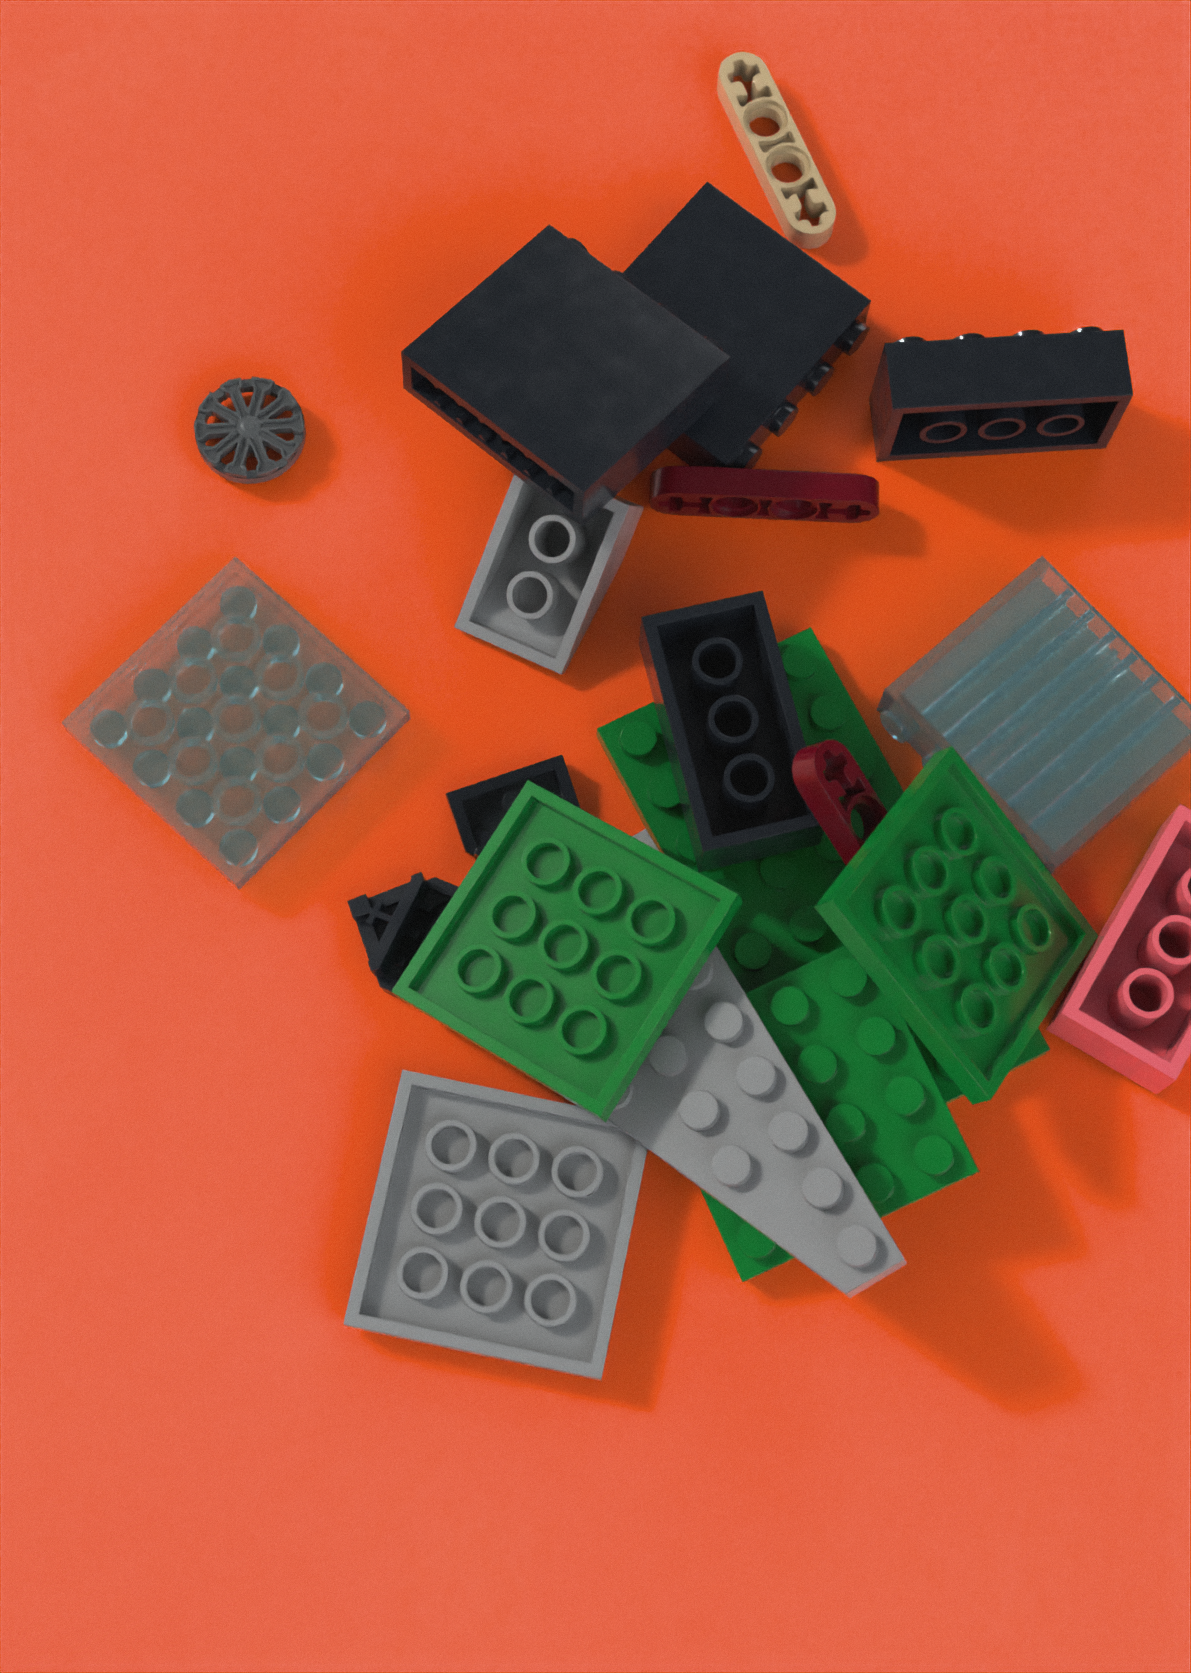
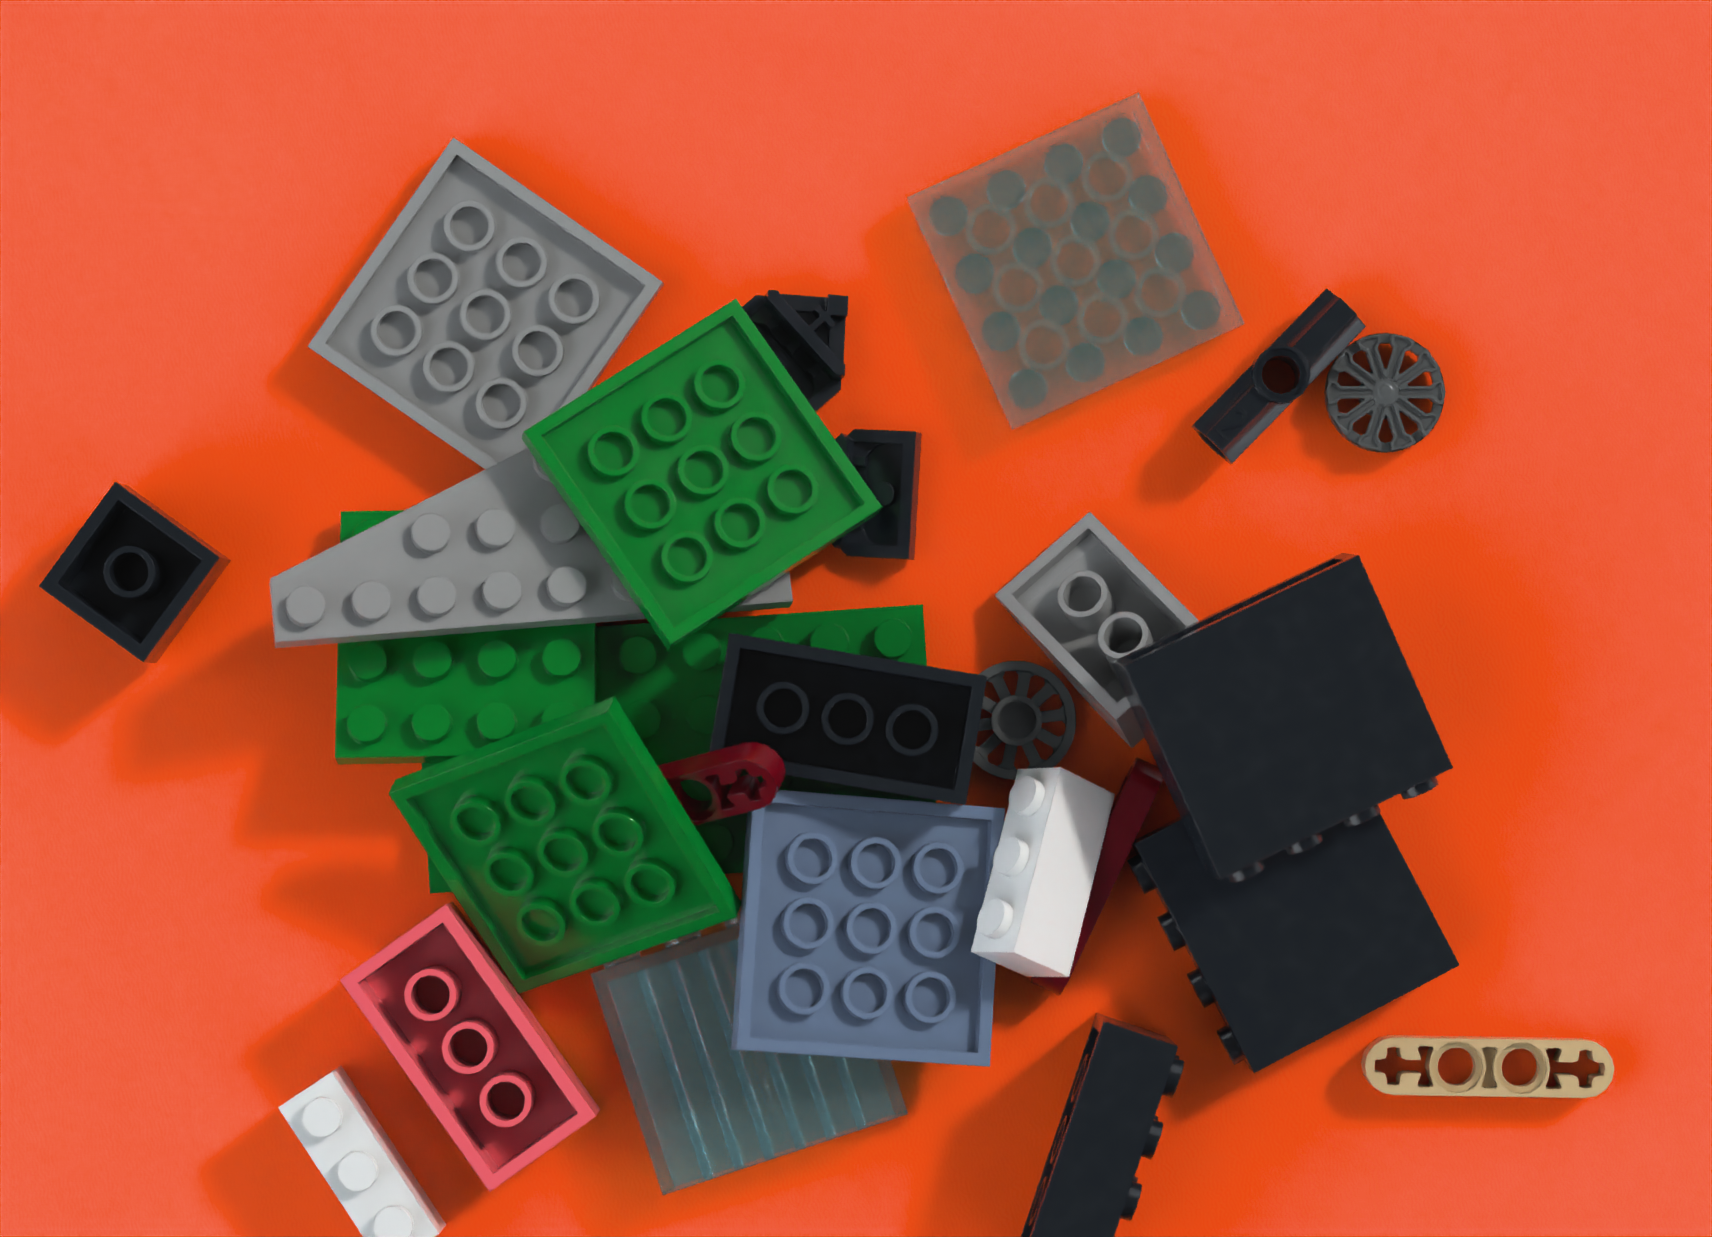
camera: 115 degrees right, 15 degrees up
none -> black brick [39,482,231,663]
none -> sand blue plate [731,790,1005,1067]
none -> white brick [971,767,1115,977]
none -> dark grey wheel [973,661,1076,780]
none -> black piece [1191,288,1366,465]

